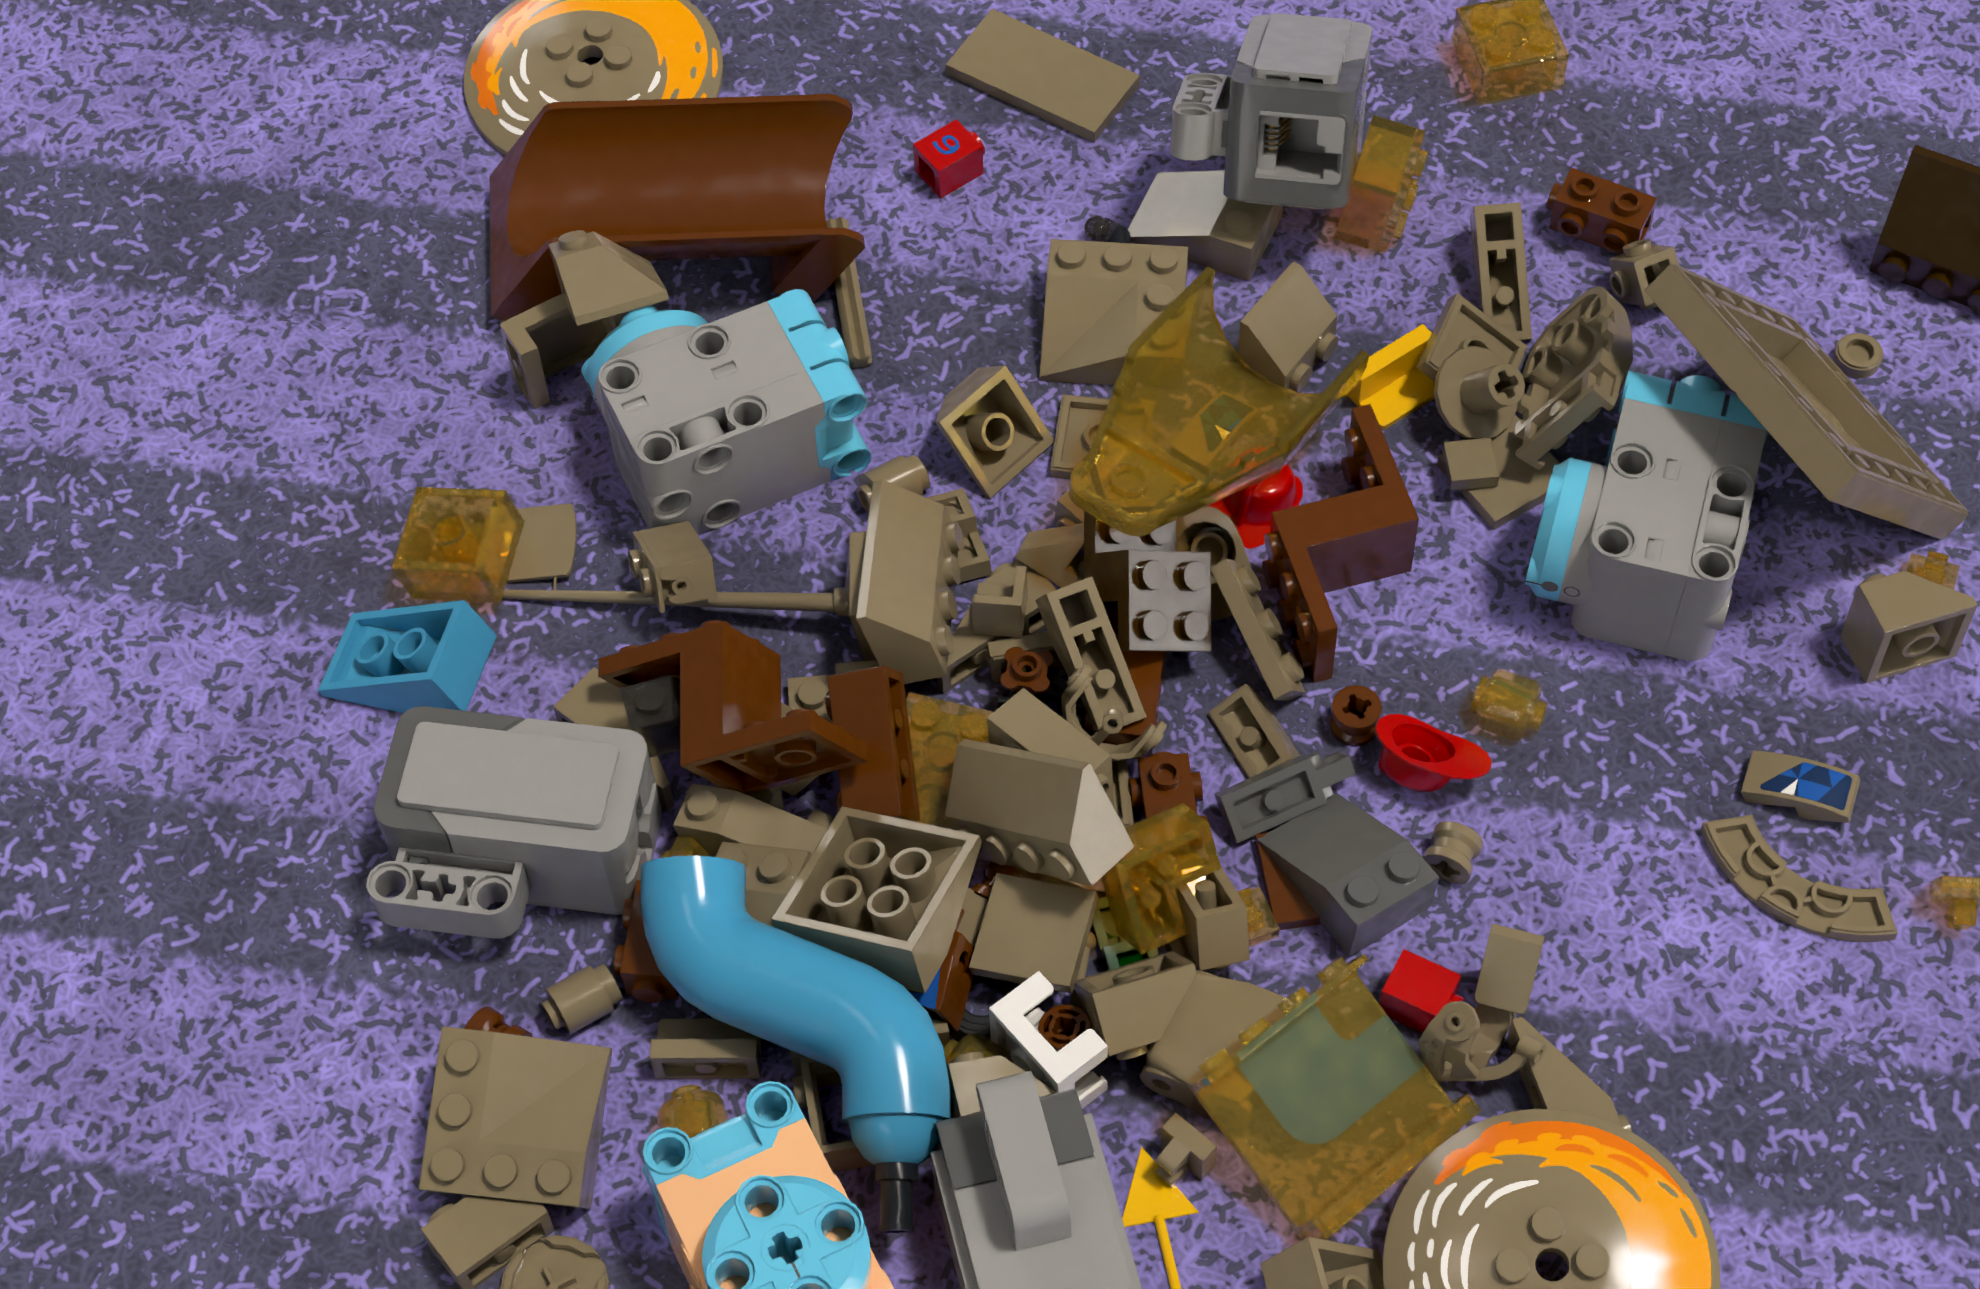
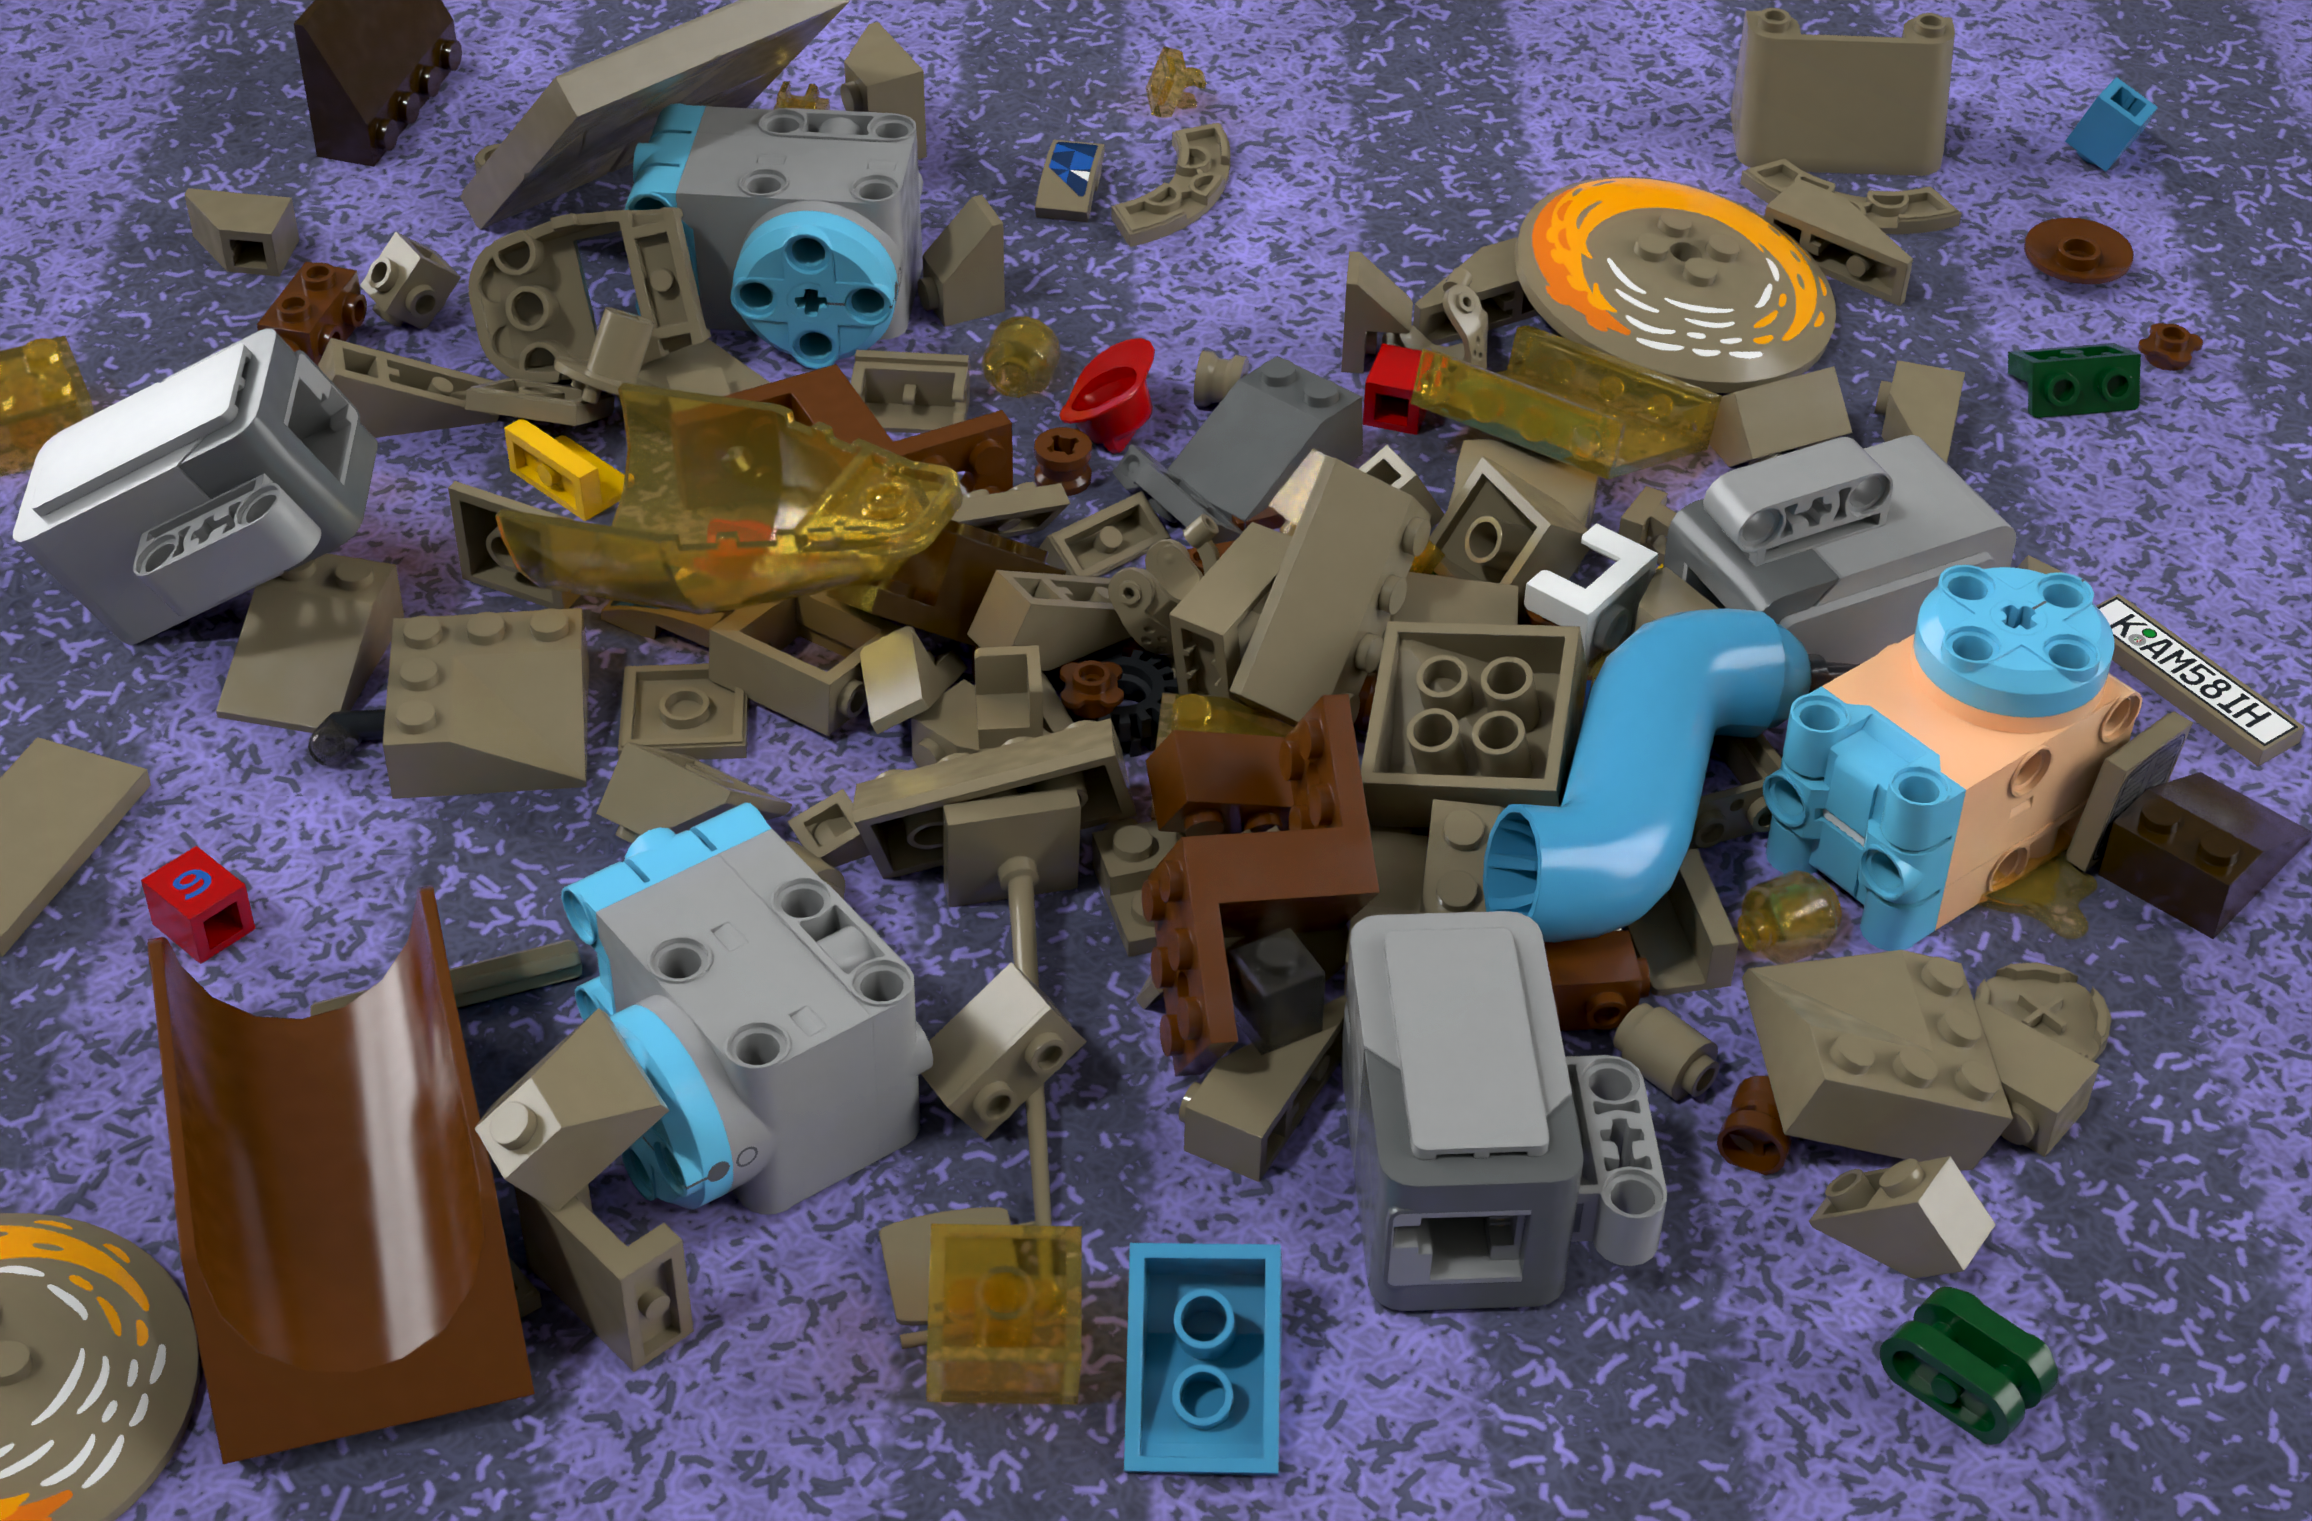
camera: 105 degrees left, 15 degrees down
none -> dark tan slope [184,188,300,276]
none -> dark tan hinge [851,350,970,433]
none -> dark tan slope [917,195,1005,327]
none -> dark tan slope [1809,1156,1996,1279]
none -> dark green brick [1880,1287,2058,1445]

